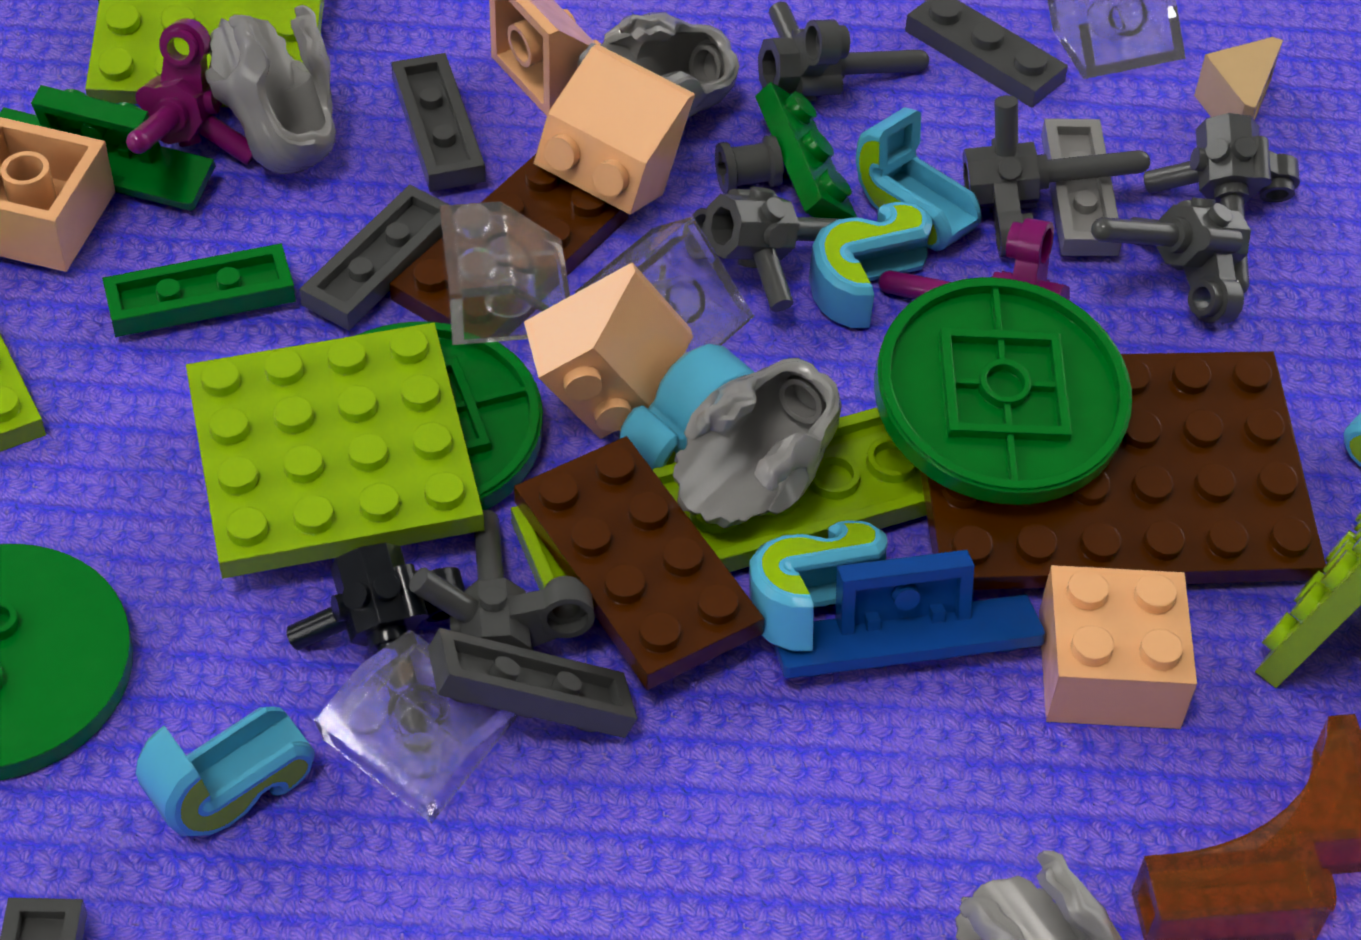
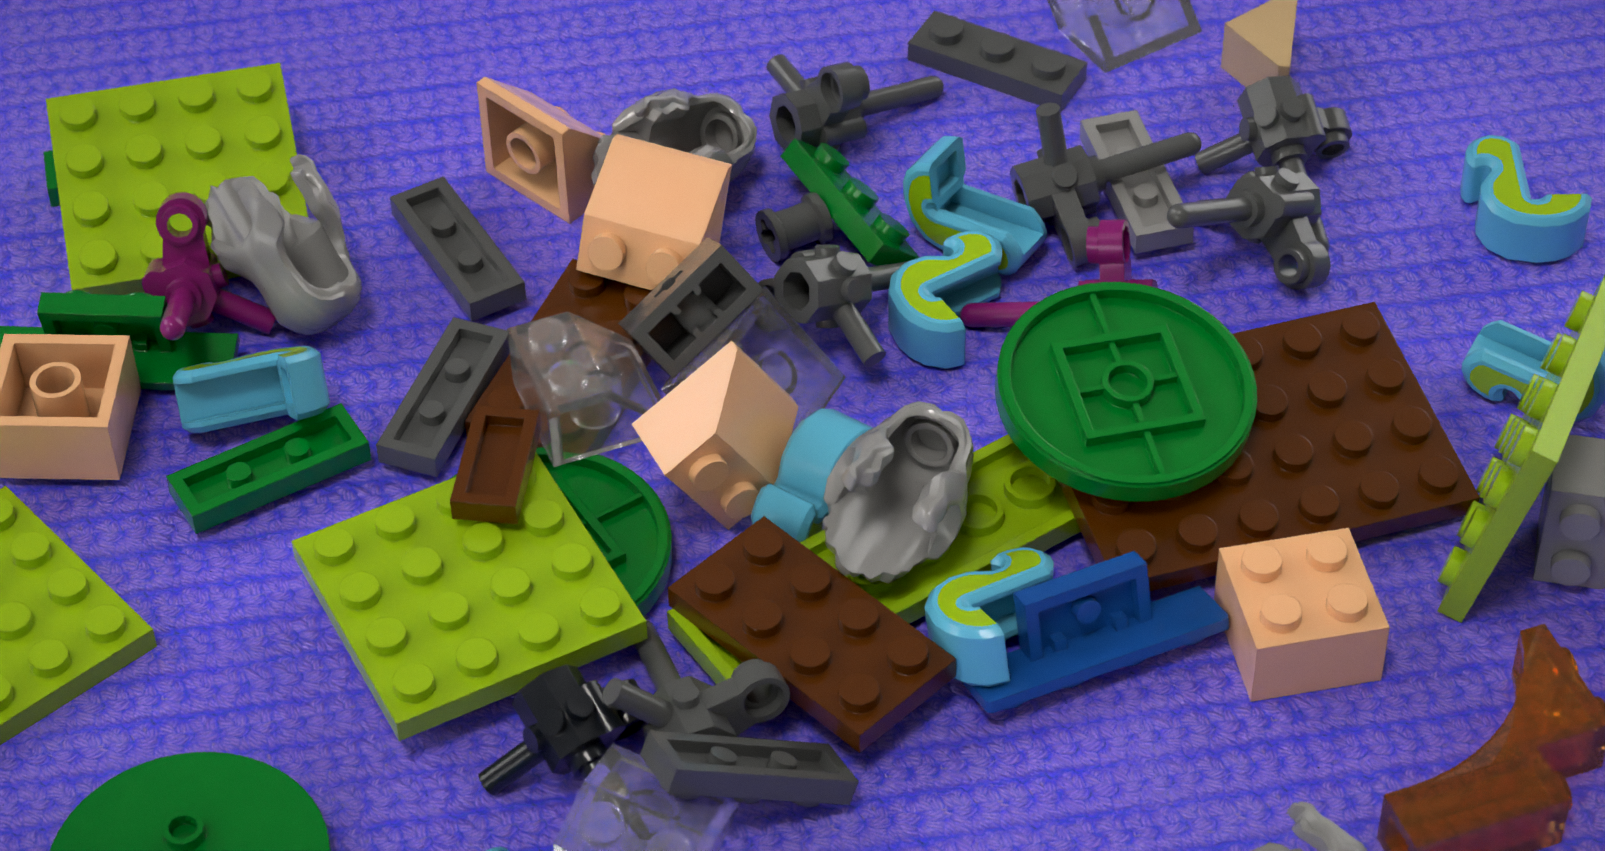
camera: 10 degrees left, 5 degrees down
none -> medium azure animal [172,346,330,433]
none -> reddish brown tile [450,405,542,525]
none -> dark grey brick [618,237,764,378]

